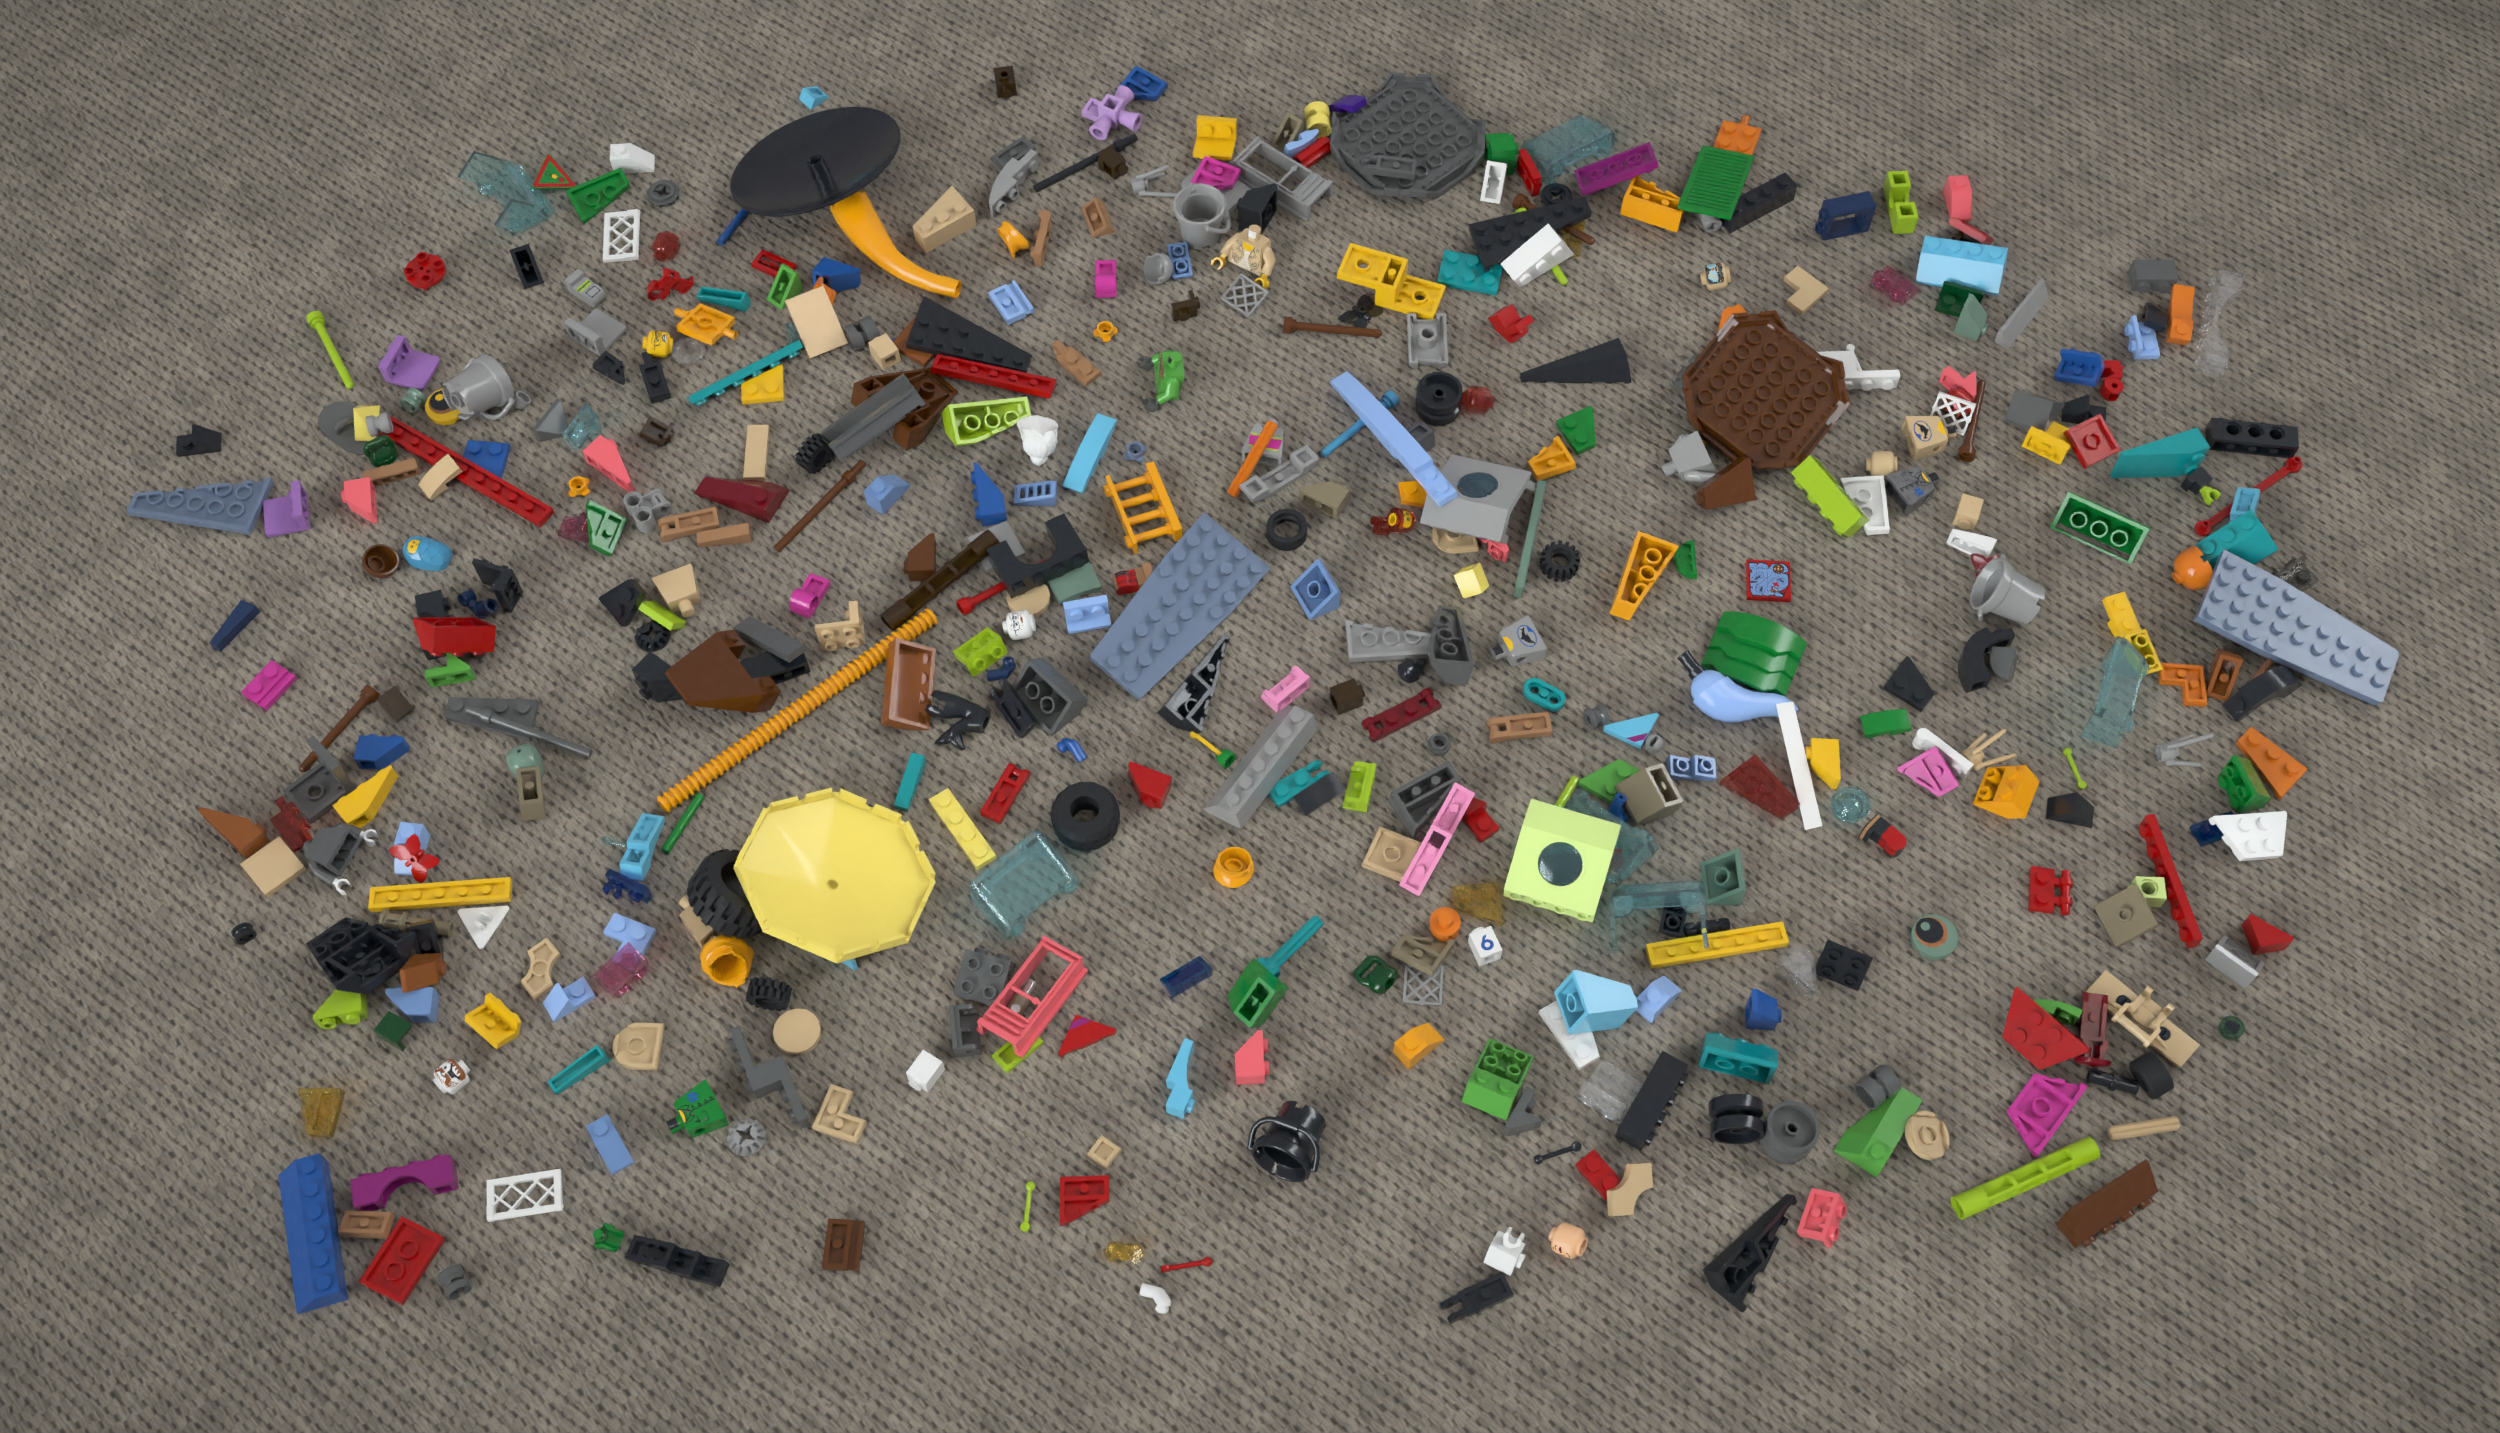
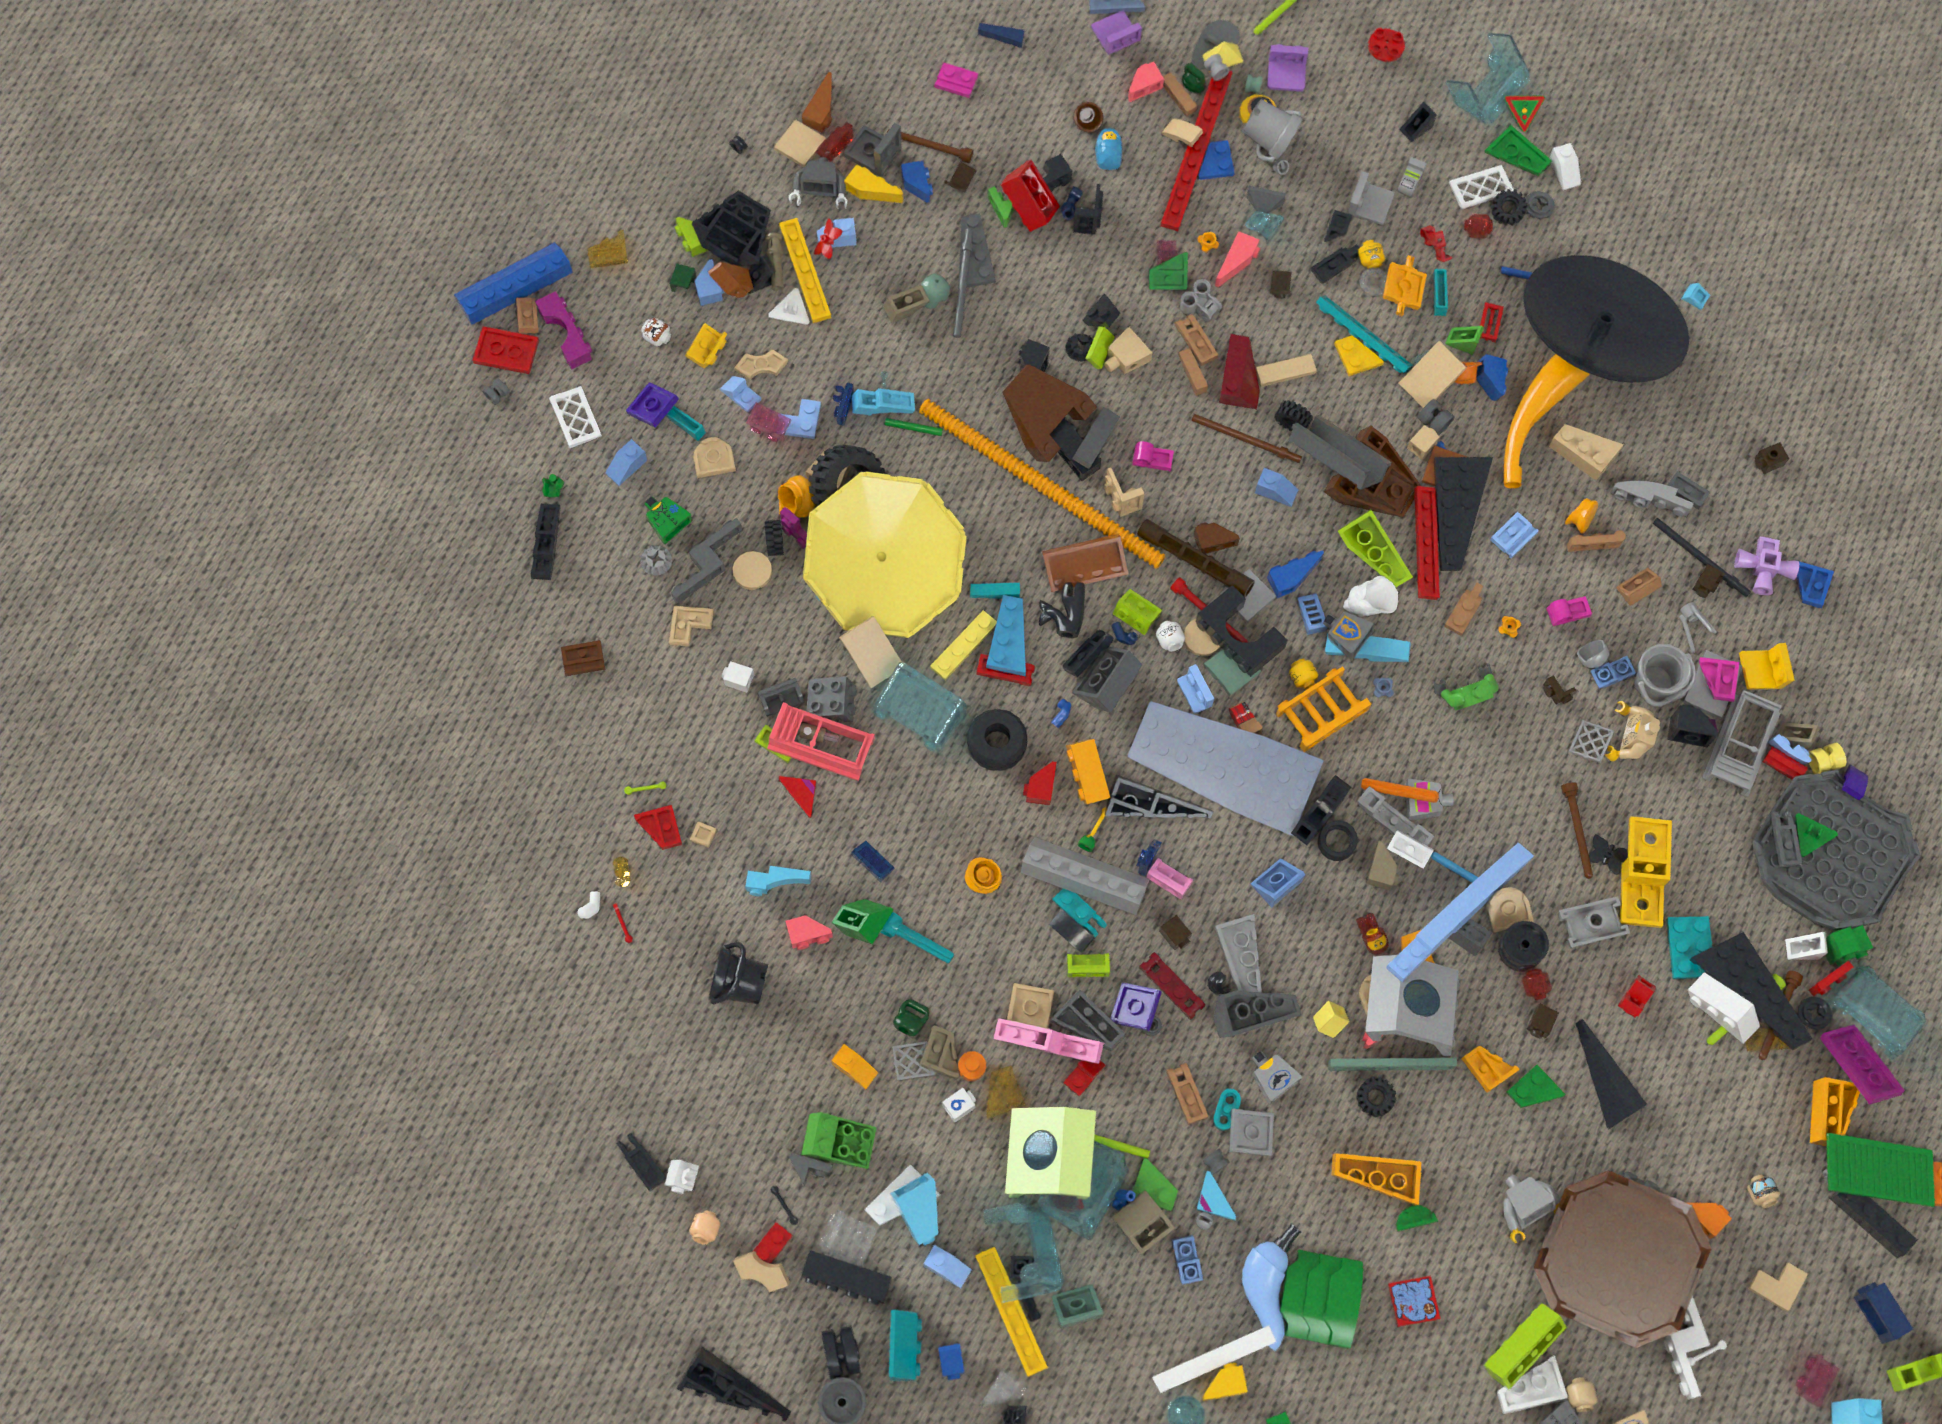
camera: 75 degrees right, 10 degrees up
reddish brown slope [1696,457,1756,510] -> none
clear red wing [1720,754,1800,820] -> none
none -> dark purple plate [626,382,679,428]
none -> magenta plate [780,507,807,549]
none -> tan tile [839,616,905,688]
none -> dark azure wing [986,595,1026,676]
none -> light orange wedge [1066,739,1110,804]
none -> plate [1110,982,1162,1031]
none -> clear blue wing [1136,839,1162,876]
none -> light grey tile [1230,1109,1274,1156]
none -> yellow head [1289,658,1318,690]
none -> black arch [1291,775,1352,845]
none -> flat silver torso [1323,612,1374,660]
none -> white panel [1387,830,1434,869]
none -> tan tile [1487,887,1534,933]
none -> black tyre [1491,189,1527,226]
none -> dark brown brick [1527,1003,1559,1039]
none -> green piece [1795,813,1838,857]

